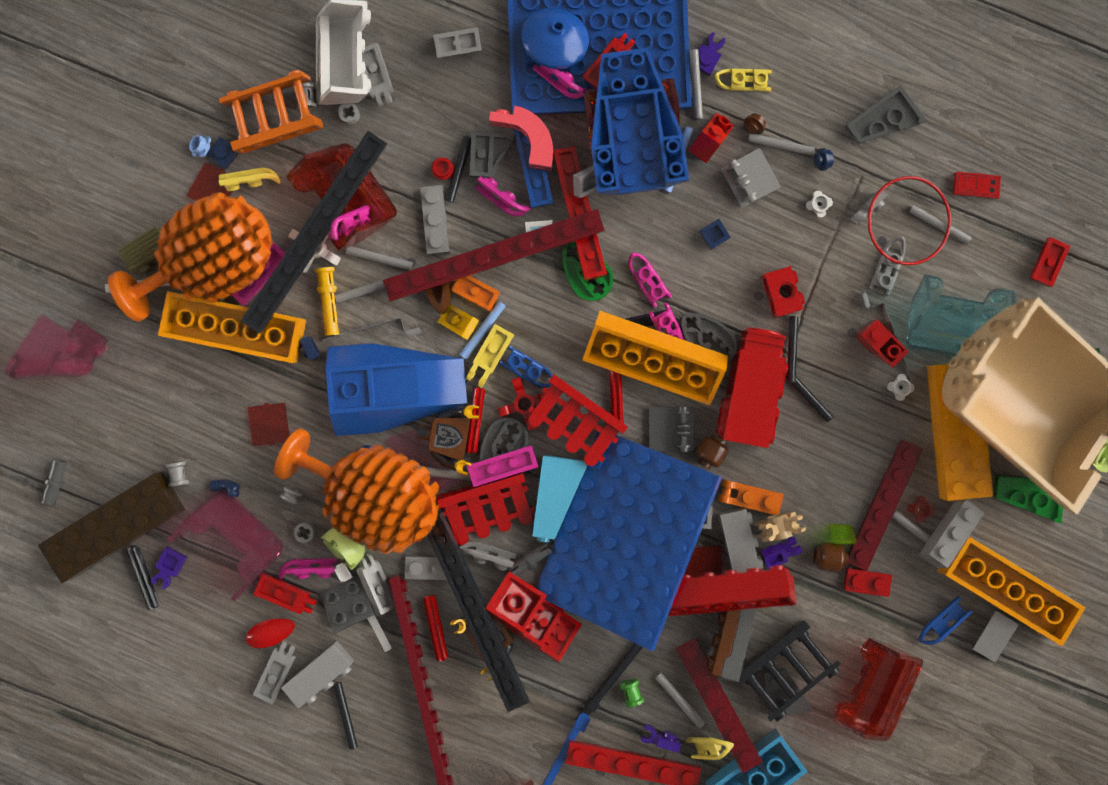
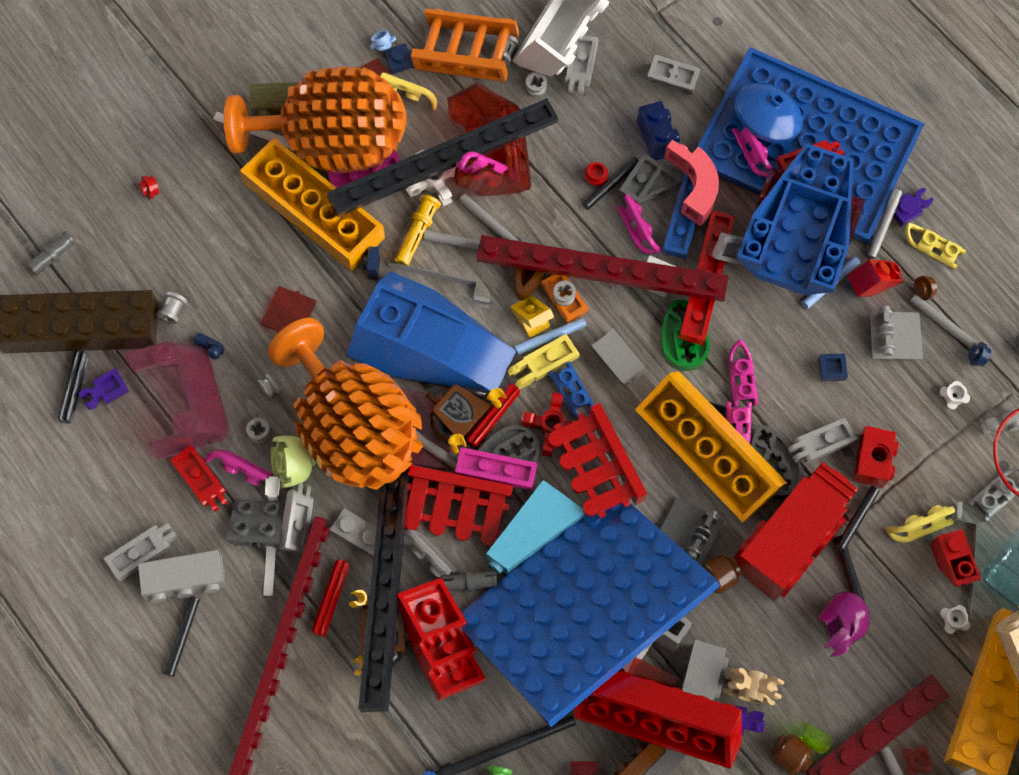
camera: 25 degrees right, 20 degrees down
clear pink windscreen [5,315,109,380] -> none
red arm [245,618,295,648] -> none
light grey plate [420,185,450,255] -> none
red axle [609,370,624,423] -> none
orange plate [718,479,784,515] -> none
none -> red plate [138,175,159,200]
none -> light grey bush [553,281,576,306]
none -> light grey hinge [592,328,647,386]
none -> clear blue brick [636,101,680,161]
none -> light grey hinge [788,418,858,463]
none -> magenta helmet [819,591,870,657]
none -> light yellow piece [885,505,955,543]

